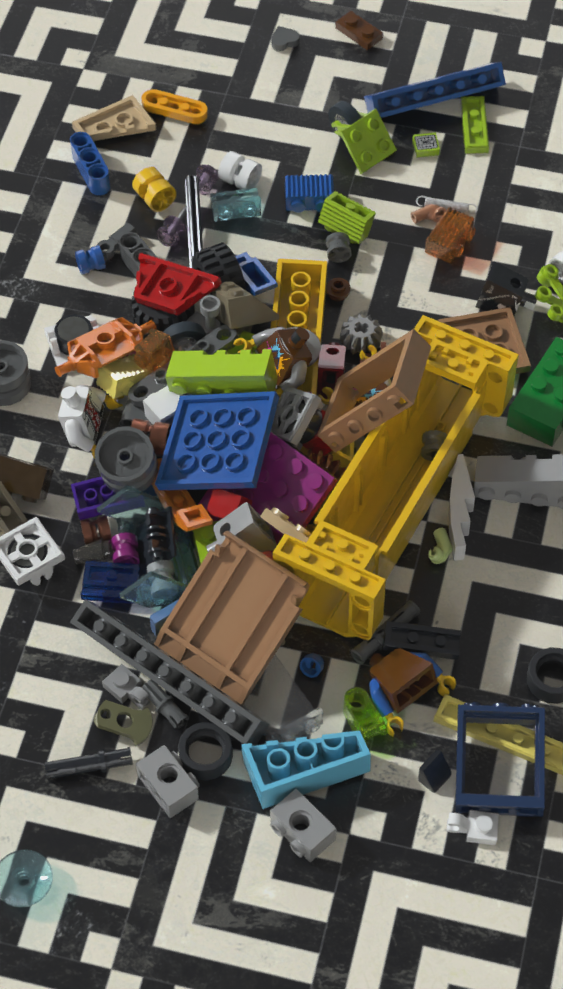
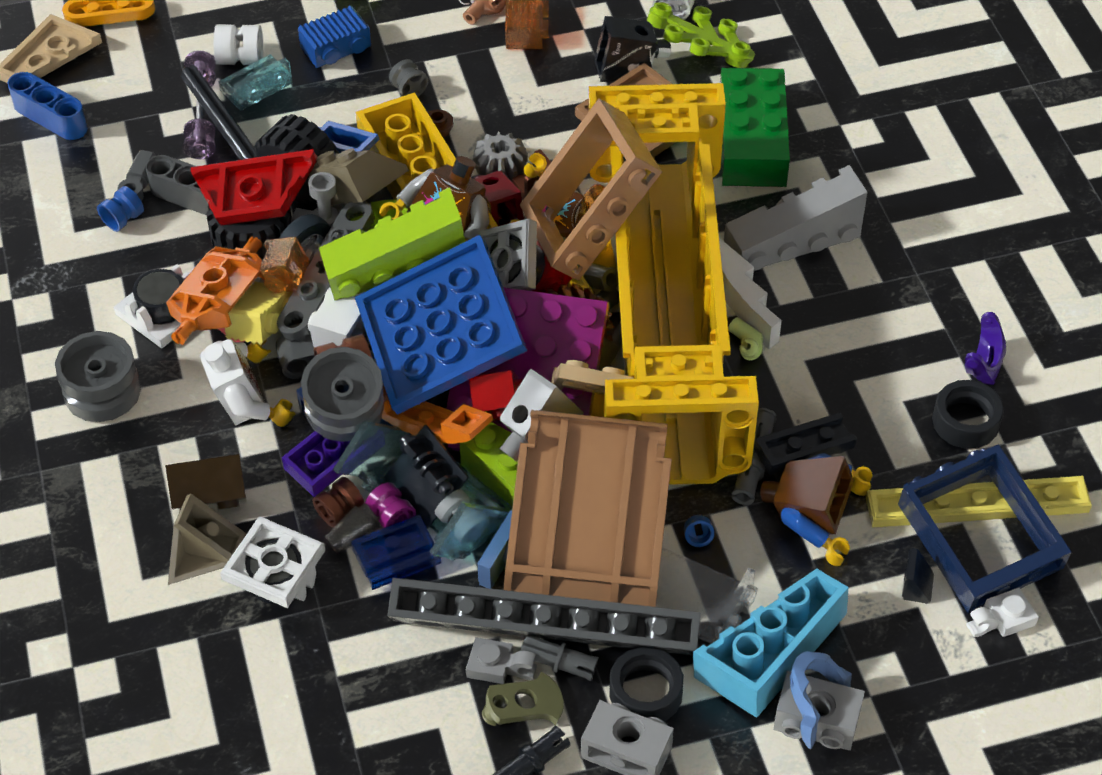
camera: 30 degrees left, 5 degrees down
yellow wheel [132,167,176,212] -> none
lime brick [318,191,376,244] -> none
clear neon green piece [343,687,387,743] -> none
dark grey wheel [421,430,447,461] -> none
none -> medium blue helmet [790,651,852,749]

